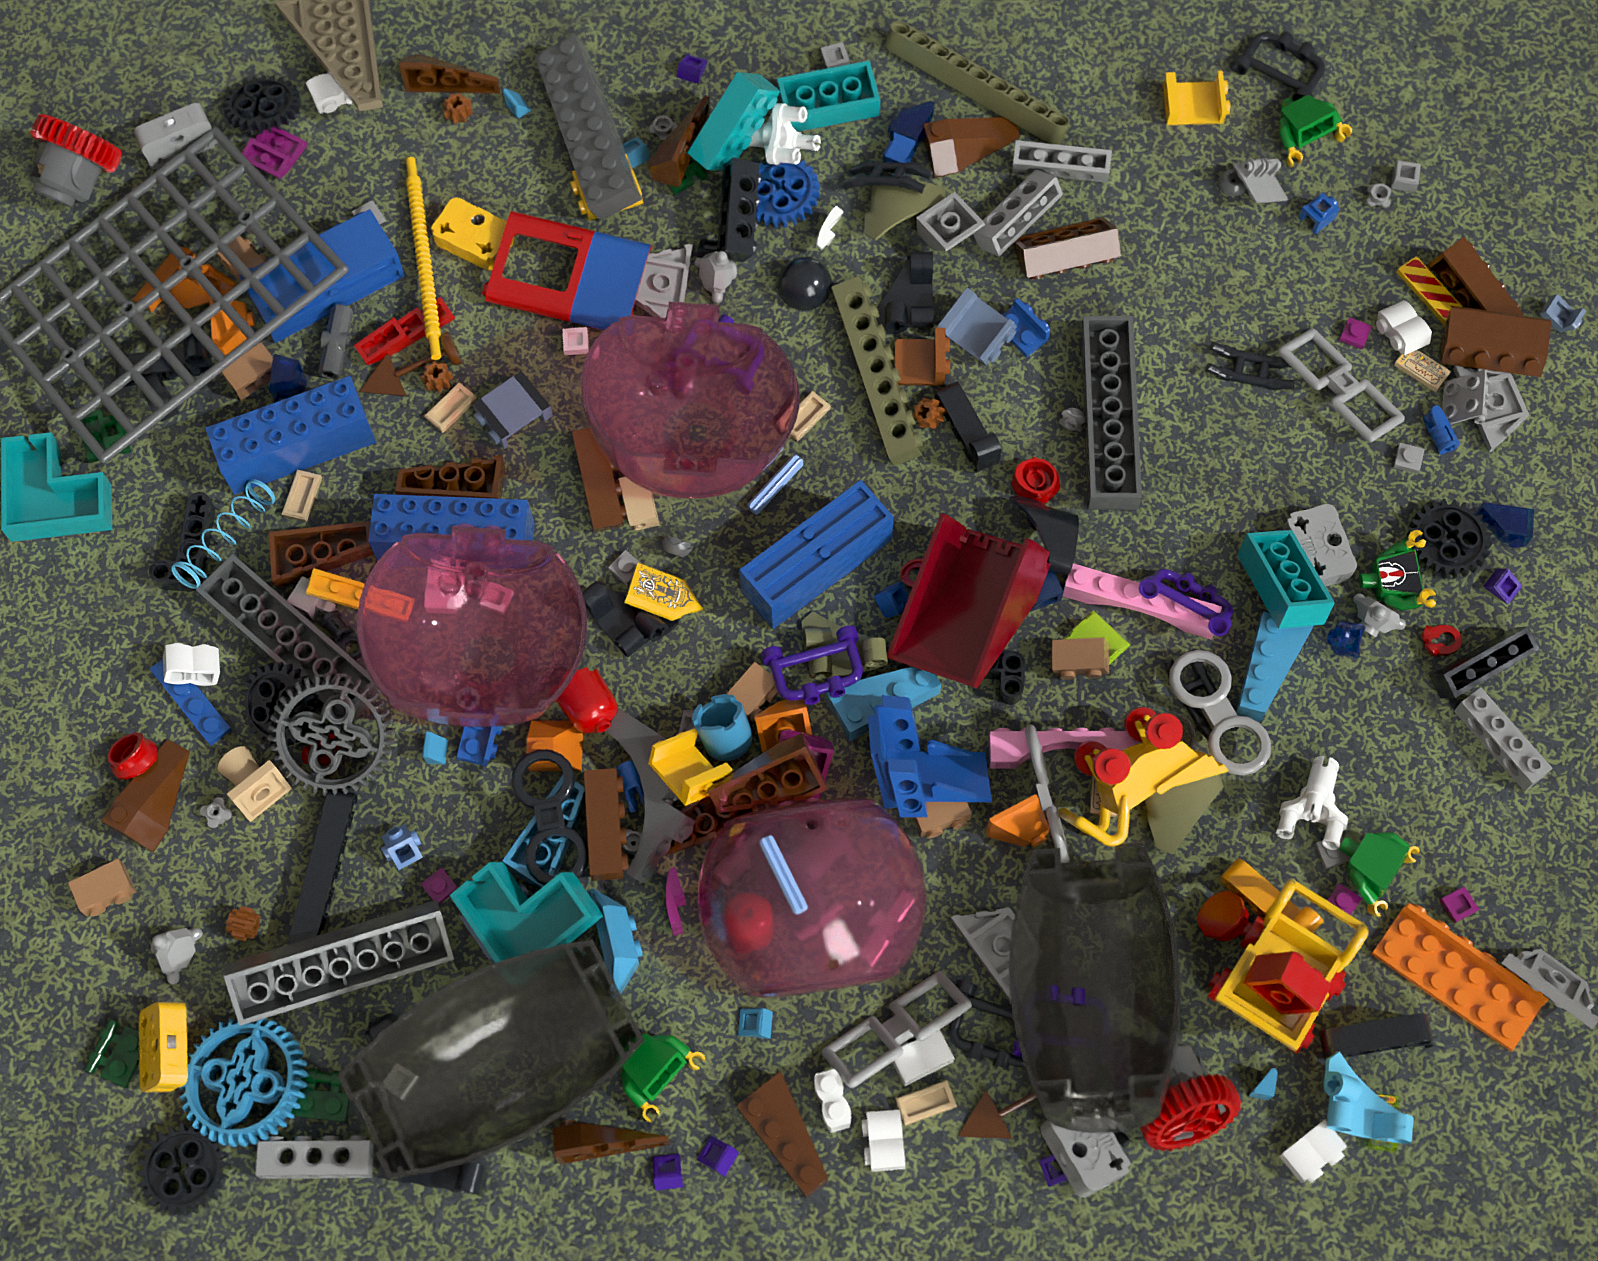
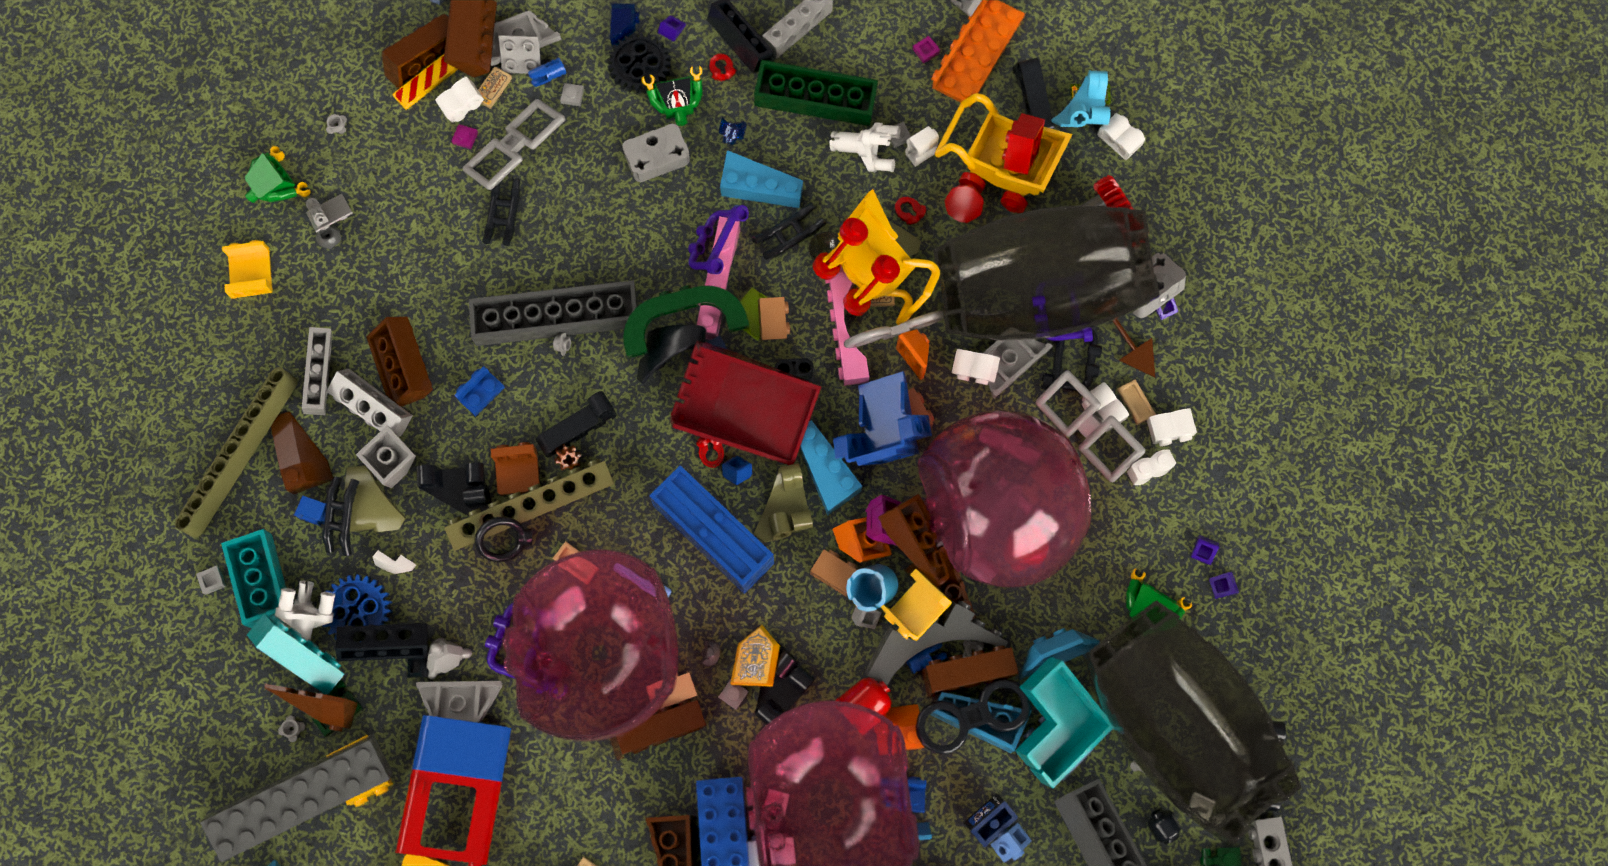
camera: 100 degrees left, 5 degrees up
magenta plate [421,867,458,905] -> none
sand blue panel [473,371,553,449] -> none
reddish brown wedge [553,1120,670,1165] -> none
plate [563,327,589,355] -> none
dark azure slope [623,137,650,168] -> none
magenta slope [666,867,686,936] -> none
dark purple slope [677,54,708,84] -> none
reddish brown wedge [737,1071,828,1199] -> none
dark azure slope [738,1008,773,1039] -> none
light blue axle [759,836,807,914] -> none
dark purple bar [761,626,863,705] -> none
black piece [777,256,832,311] -> none
clear blue slope [887,101,935,152] -> none
sand blue panel [937,288,1017,366] -> none
red hat [1011,457,1060,503] -> none
light grey bar [1169,650,1271,776] -> none
light orange beam [1219,858,1323,934] -> none
black bar [1230,31,1325,101] -> none
teal brick [1237,530,1335,629] -> none
dark azure slope [1249,1068,1278,1100] -> none
blue window [1298,193,1340,234] -> none
magenta plate [1327,883,1362,915] -> none
green torso [1339,832,1420,917] -> none
light grey rock [1353,594,1406,637] -> none
light grey slope [1391,160,1421,193] -> none
none -> black piece [475,517,532,562]
none -> dark green arch [623,285,749,359]
none -> dark green brick [754,60,878,126]
none -> red piece [895,197,926,225]
none -> white brick [905,126,939,167]
none -> white brick [952,349,1000,385]
none -> dark blue brick [963,793,1019,848]

